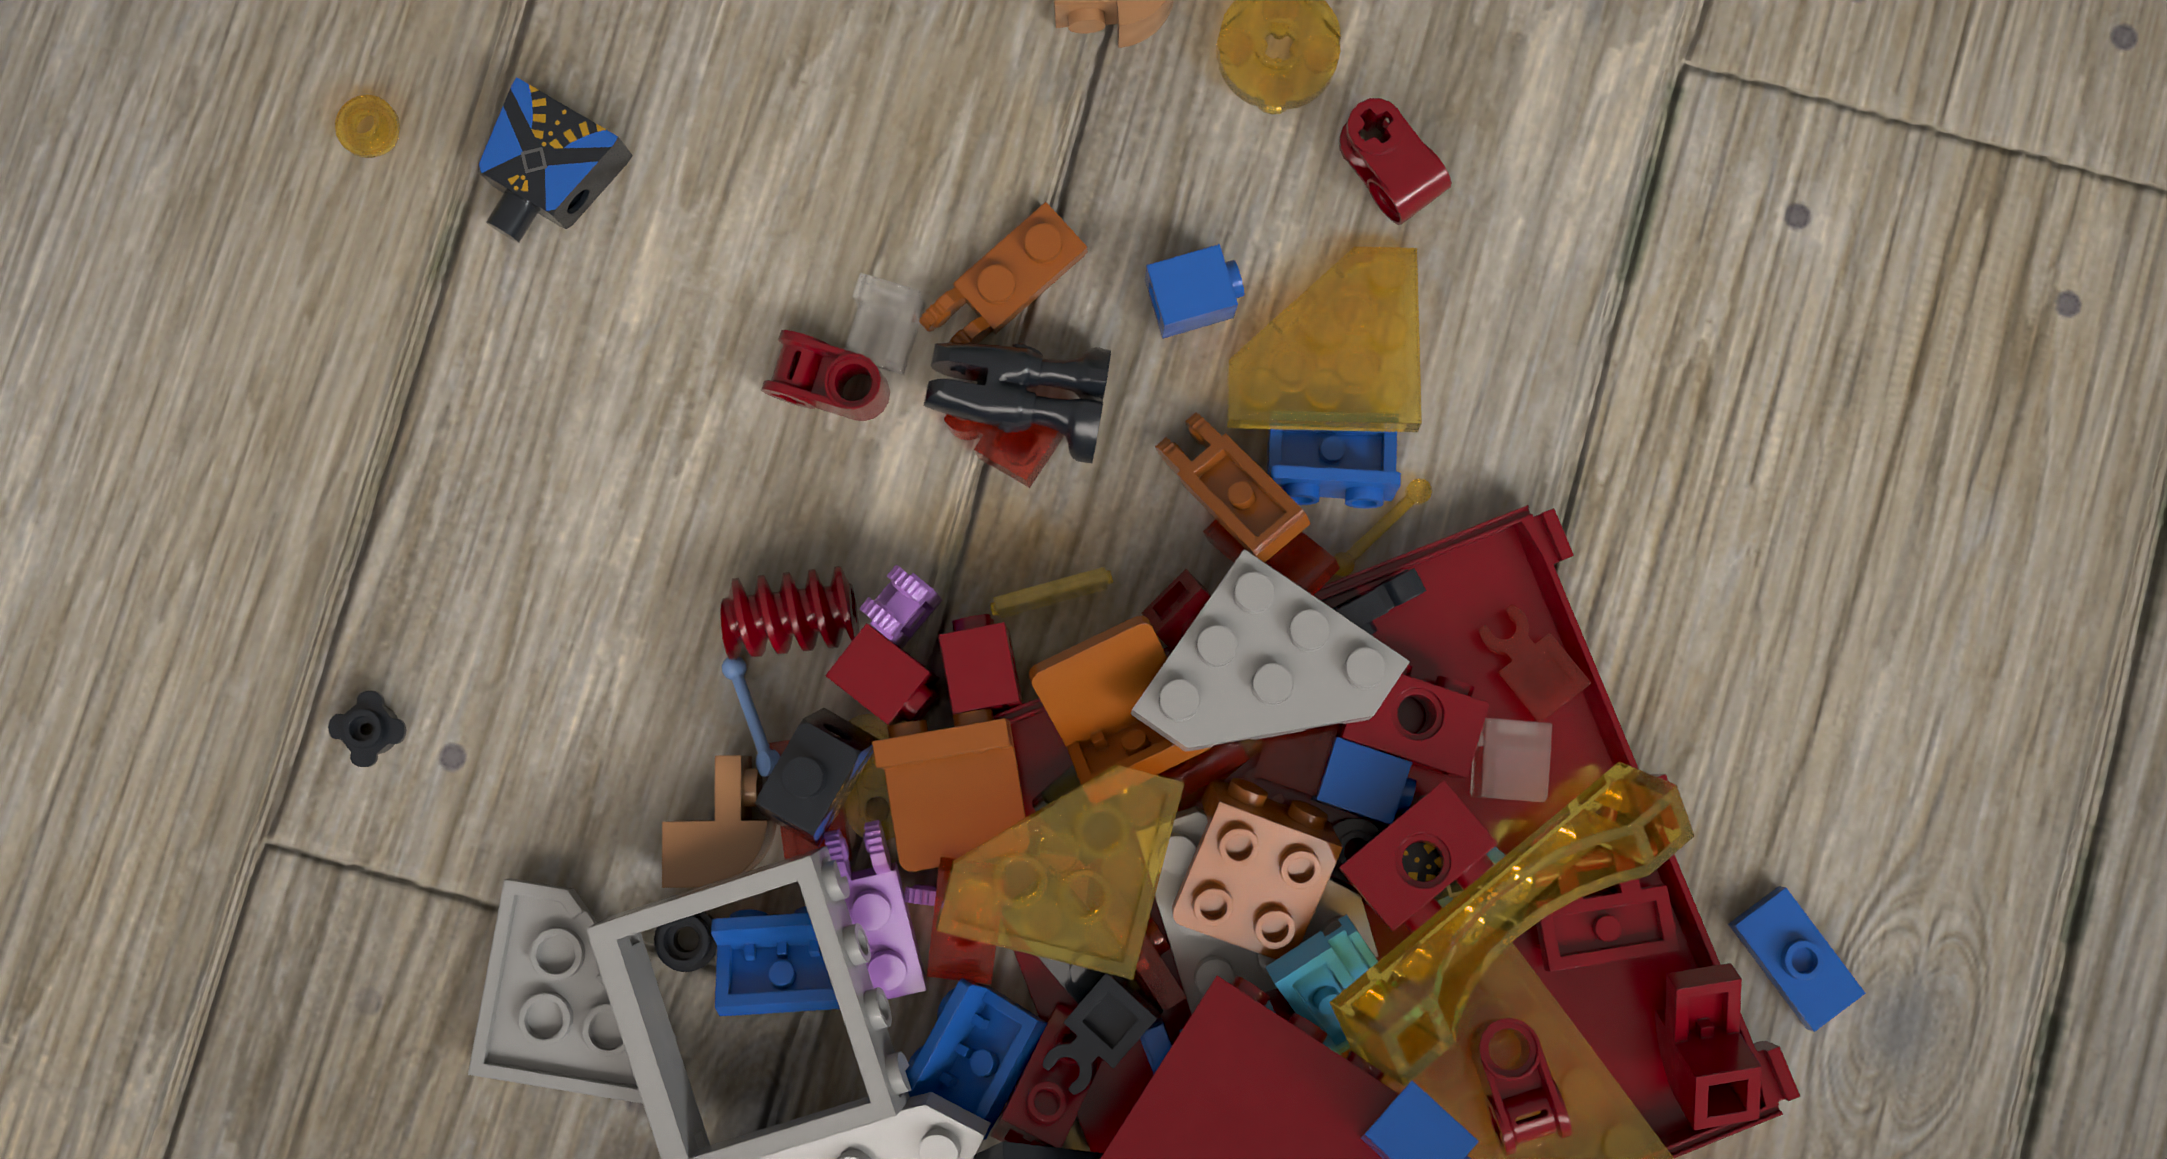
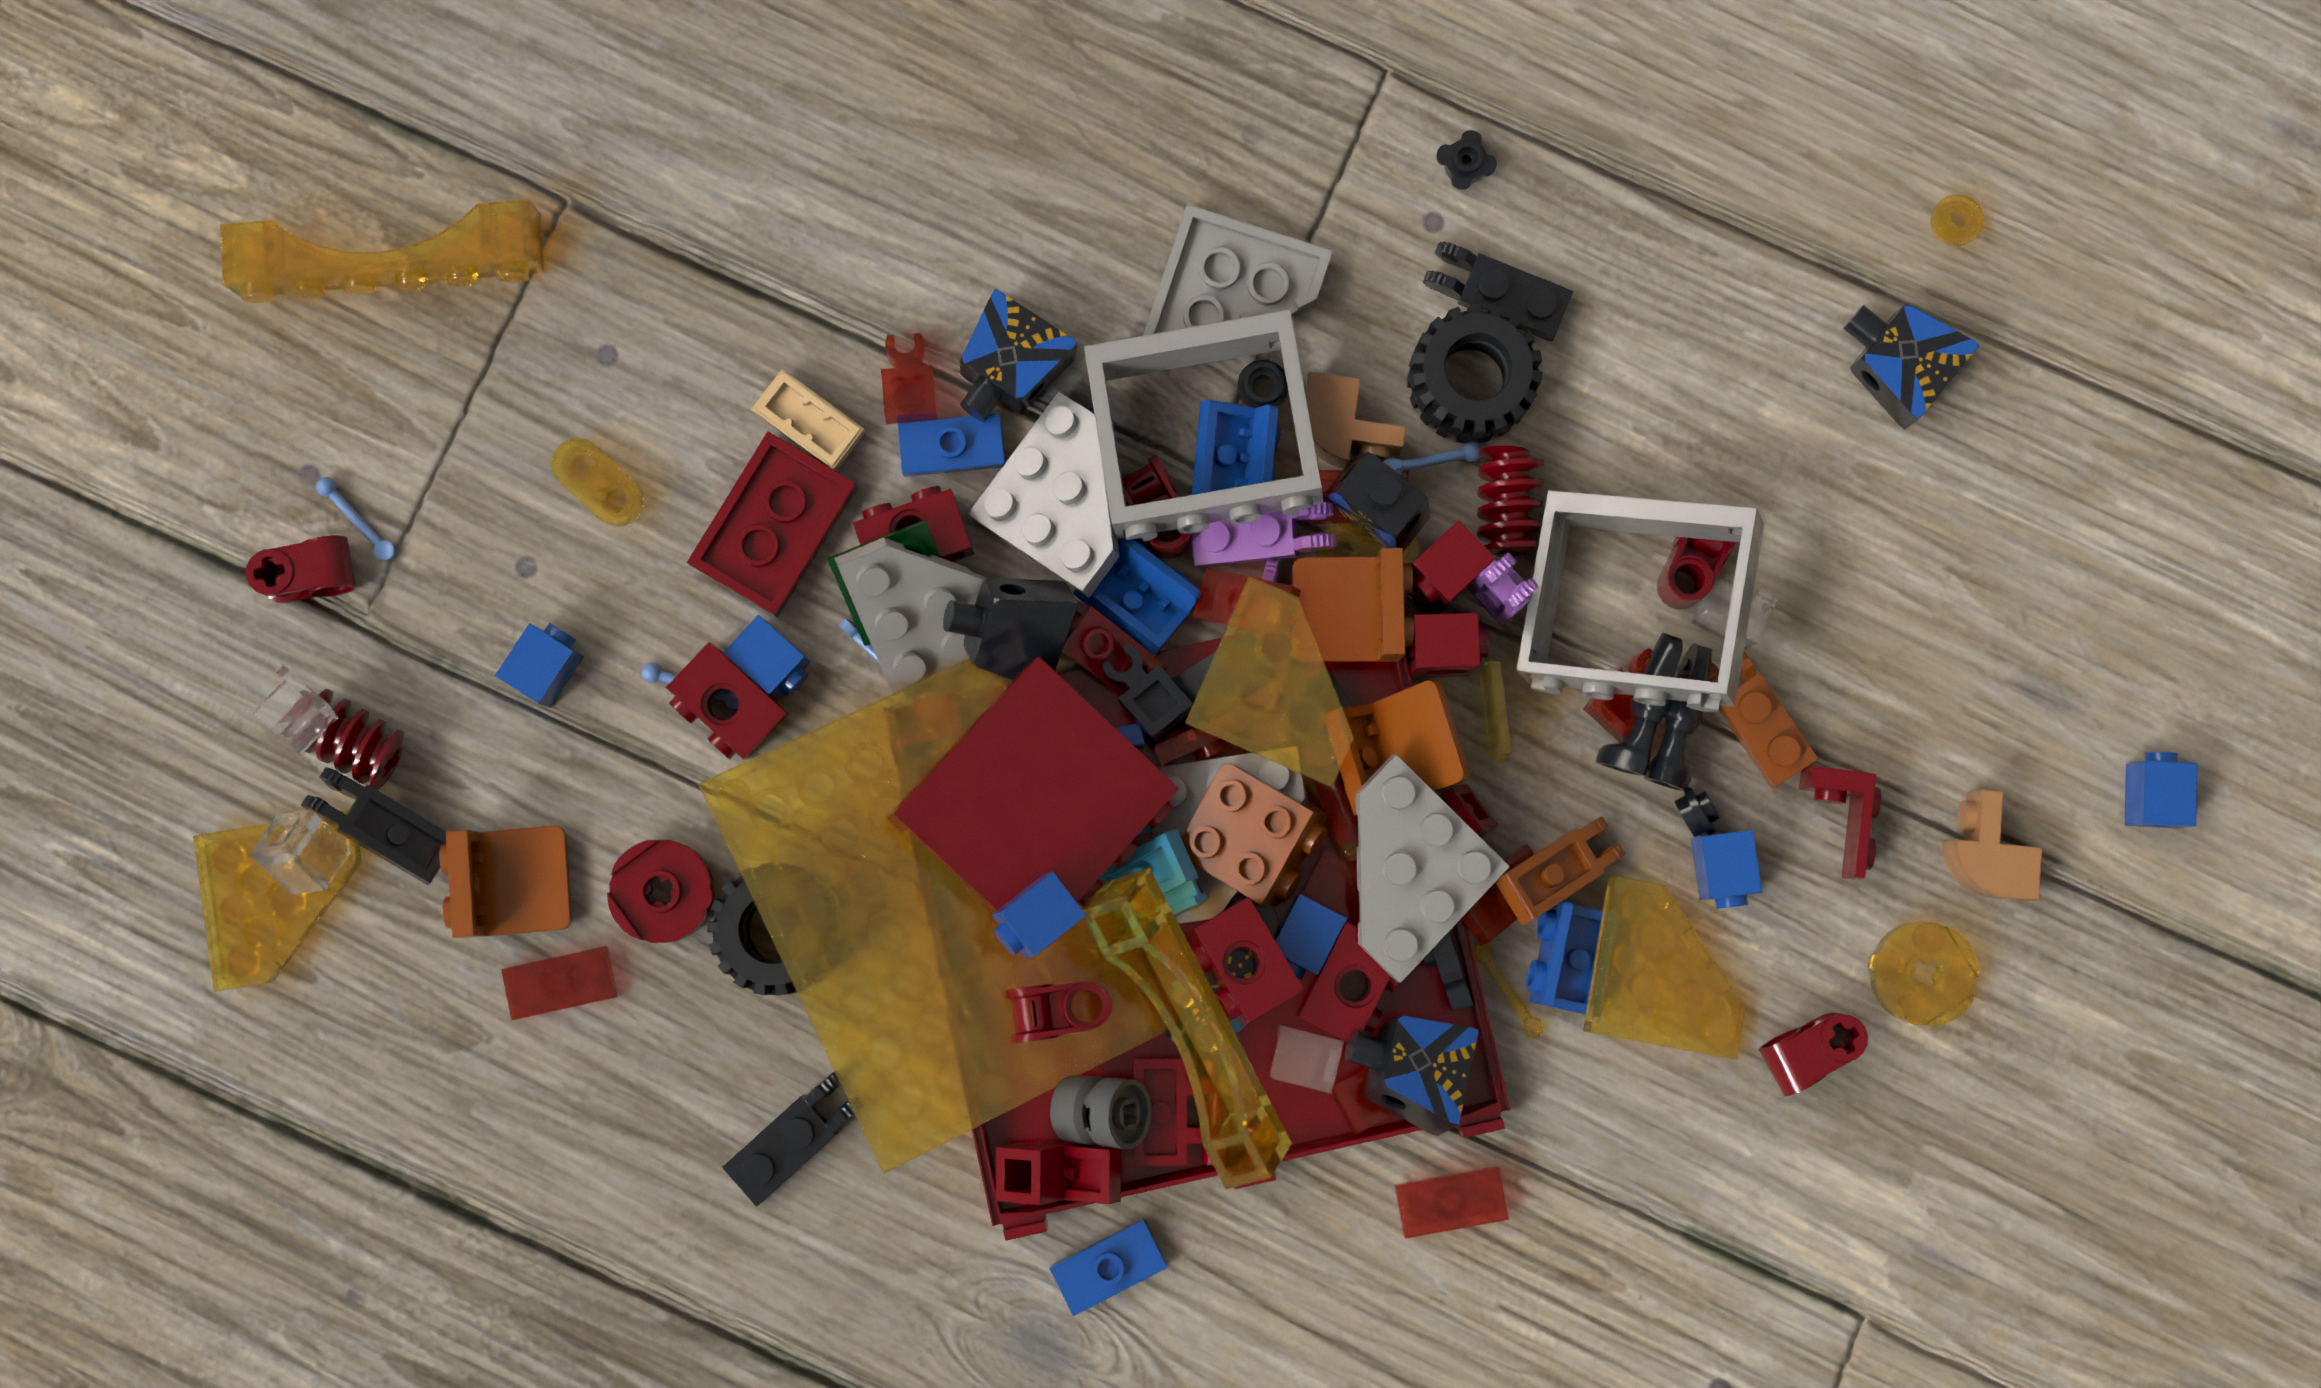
camera: 95 degrees right, 0 degrees up
none -> dark grey wheel [1050,1074,1152,1149]
none -> dark red piece [1122,455,1191,559]
none -> torso [1345,1016,1479,1136]
none -> clear red plate [1394,1166,1509,1239]
none -> black tyre [1407,304,1543,444]
none -> black hinge [1423,241,1573,341]
none -> light grey window [1516,490,1764,712]
none -> black plate [1674,786,1720,837]
none -> dark red bracket [1799,766,1882,880]

